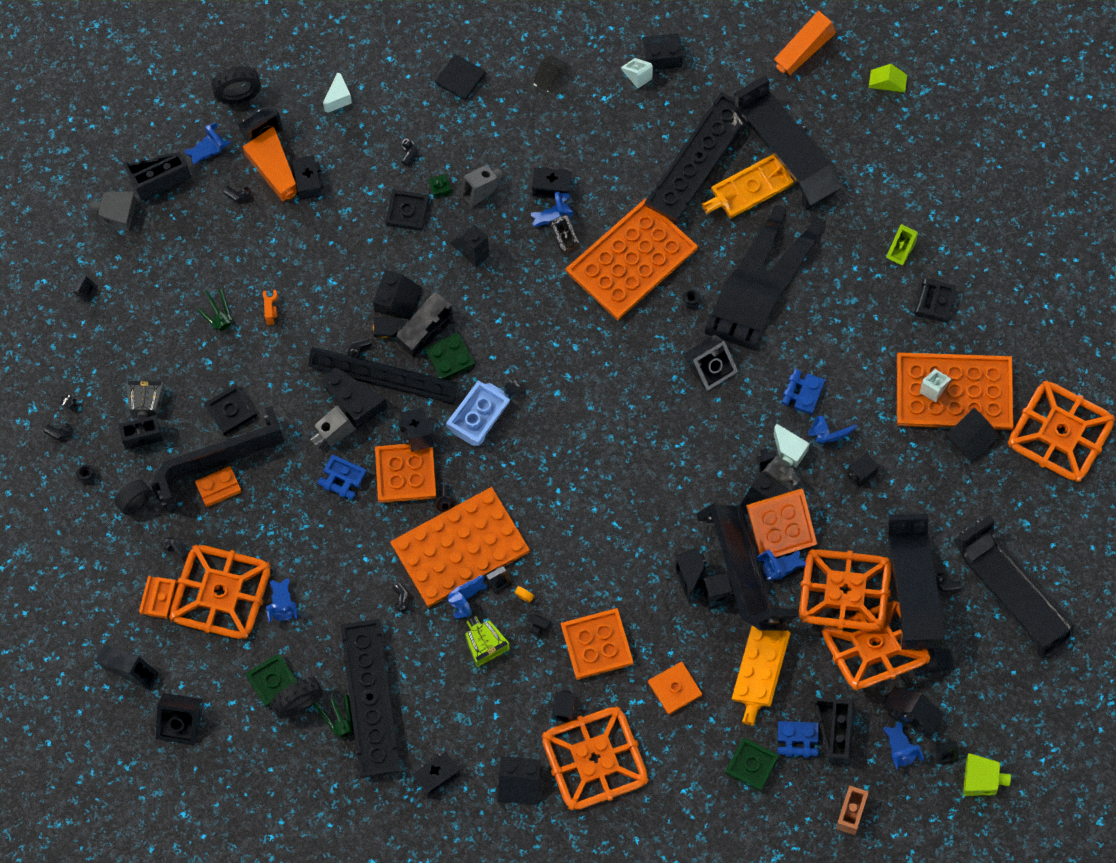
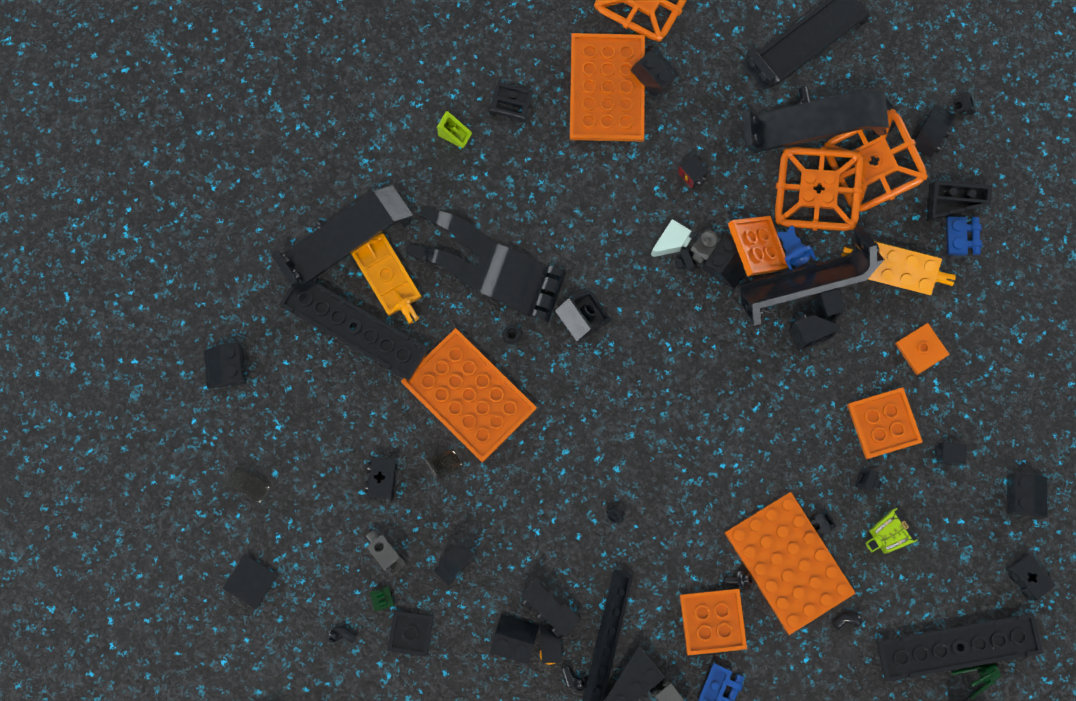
camera: 95 degrees left, 10 degrees up
black brick [398,407,434,452] -> none
dark green plate [424,333,475,380] -> none
light blue slope [446,380,510,446] -> none
blue hair [448,575,487,619] -> none
light orange tile [514,586,535,603] -> none
blue hair [531,192,573,227] -> none
orange plate [541,706,649,811] -> none
light aqua slope [621,58,653,88] -> none
dark green plate [725,737,779,792] -> none
orange slope [774,10,836,76] -> none
blue plate [782,369,825,415] -> none
blue hair [808,416,857,444] -> none
nougat brick [836,785,869,835] -> none
lime slope [869,64,907,93] -> none
blue hair [883,722,924,770] -> none
light aqua slope [919,369,951,402] -> none
lime torso [963,753,1011,796] -> none

